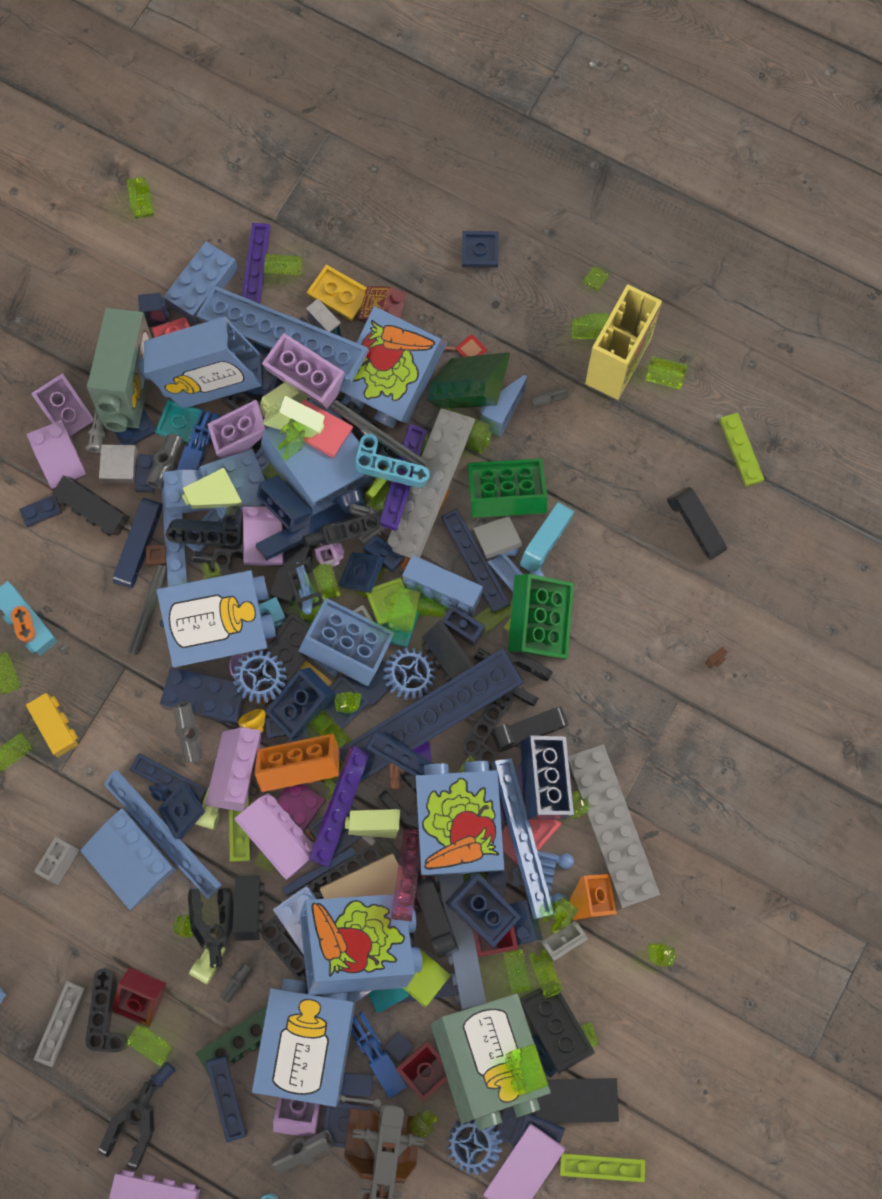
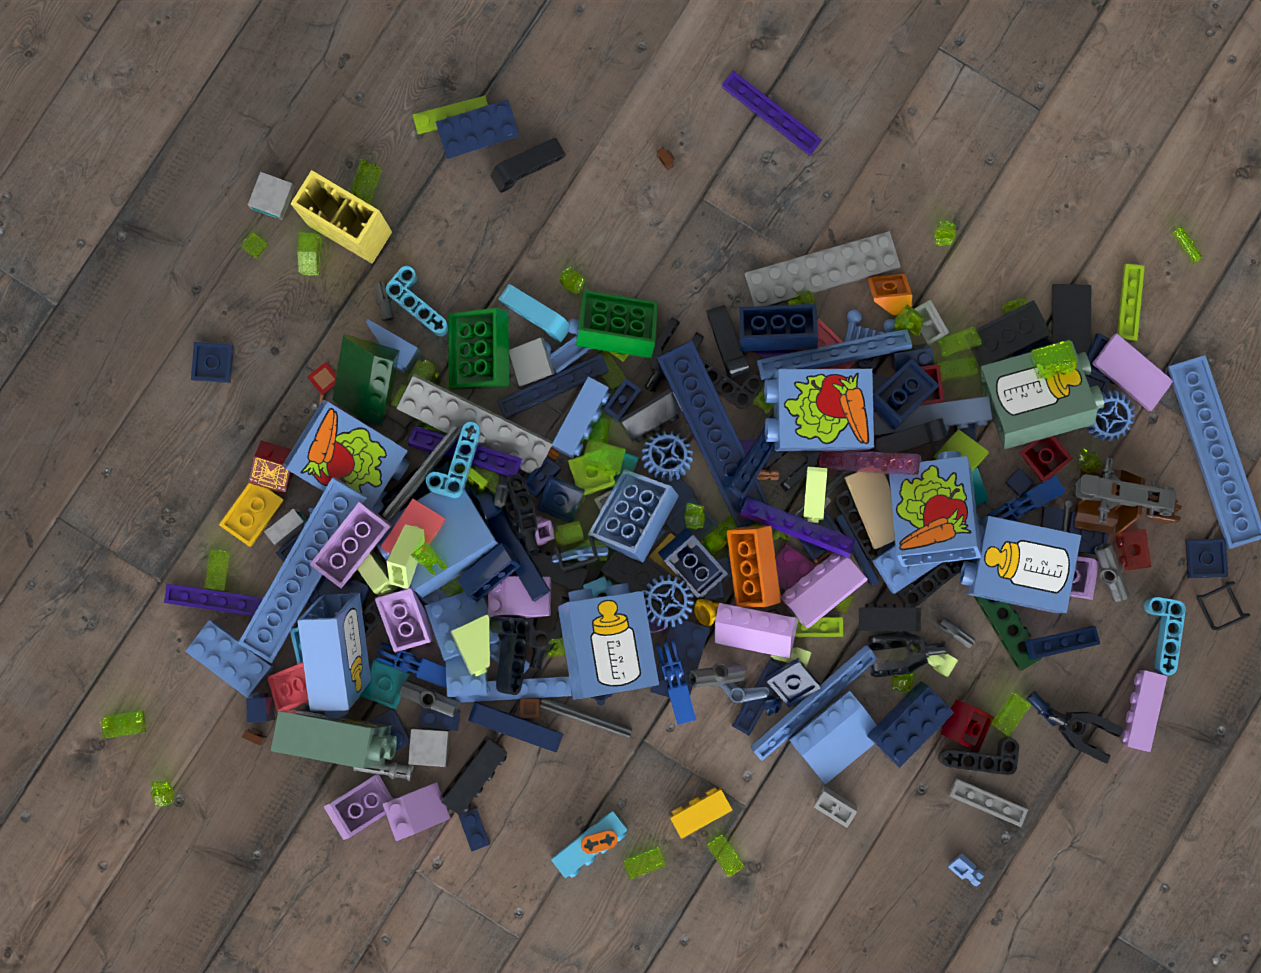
camera: 90 degrees left, 10 degrees up
none -> clear neon green piece [151,781,174,807]
none -> reddish brown plate [242,728,267,745]
none -> flat silver piece [248,172,295,220]
none -> medium azure beam [386,266,448,336]
none -> dark blue brick [435,99,520,159]
none -> clear neon green piece [559,268,586,294]
none -> blue arm [656,640,696,725]
none -> sand blue piece [720,682,769,703]
none -> dark purple plate [721,71,822,156]
none -> dark blue brick [867,681,954,768]
none -> clear red brick [1116,529,1152,571]

